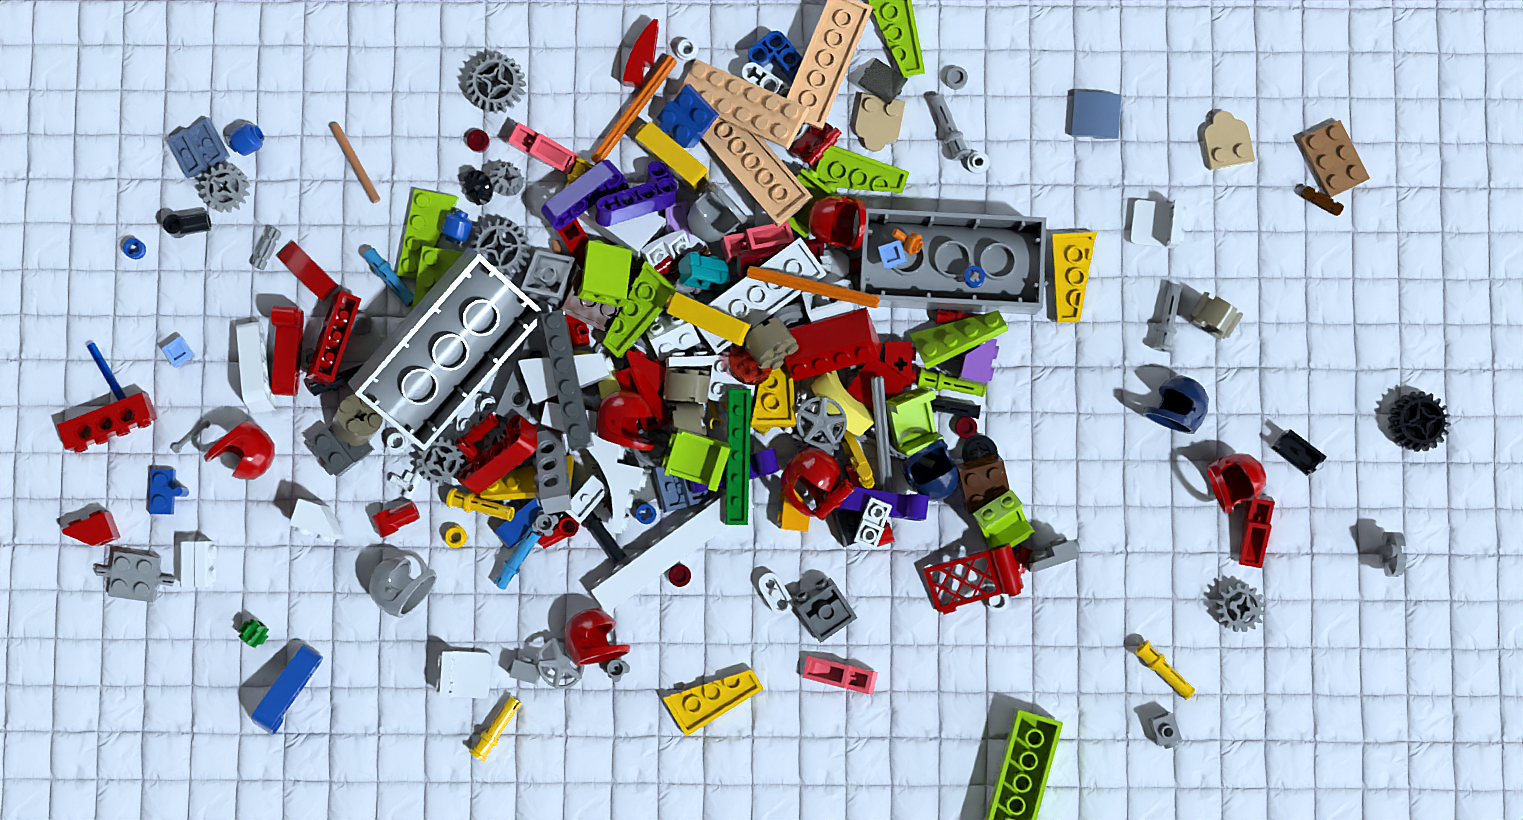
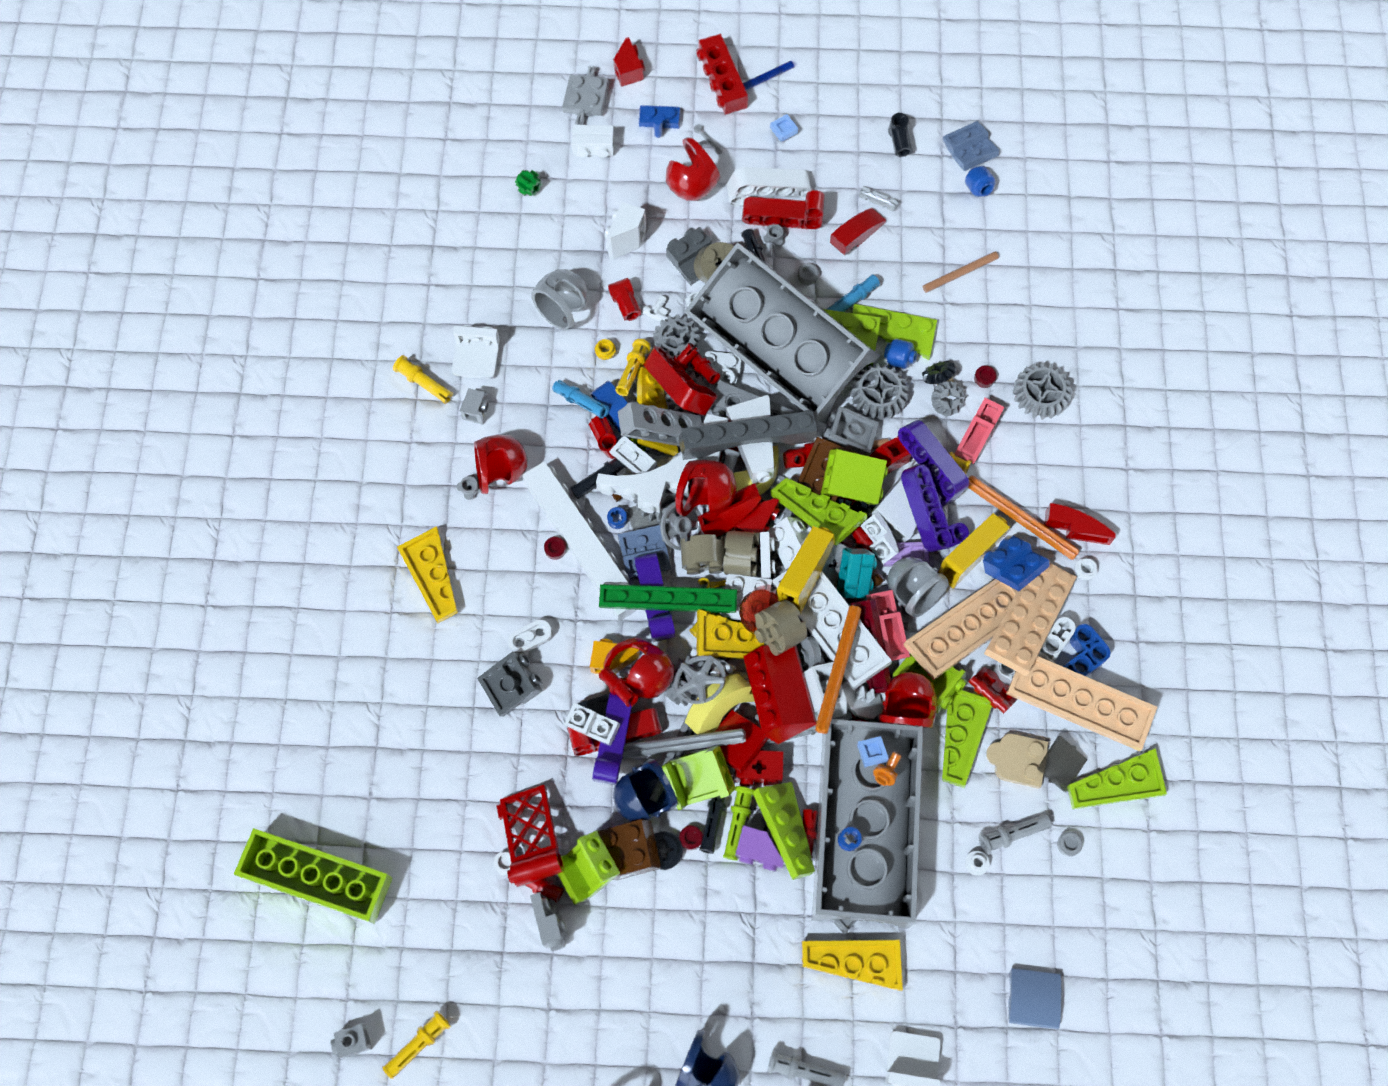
camera: 90 degrees right, 15 degrees down
blue bush [123,238,146,260] -> none
light grey gear [200,164,251,213] -> none
blue beam [251,645,323,735] -> none
red brick [305,290,362,385] -> none
light grey plate [532,510,559,536] -> none
light grey wheel [537,638,584,689] -> none
lime panel [661,428,730,492] -> none
coral slope [802,655,878,694] -> none
yellow hinge [841,431,875,489] -> none

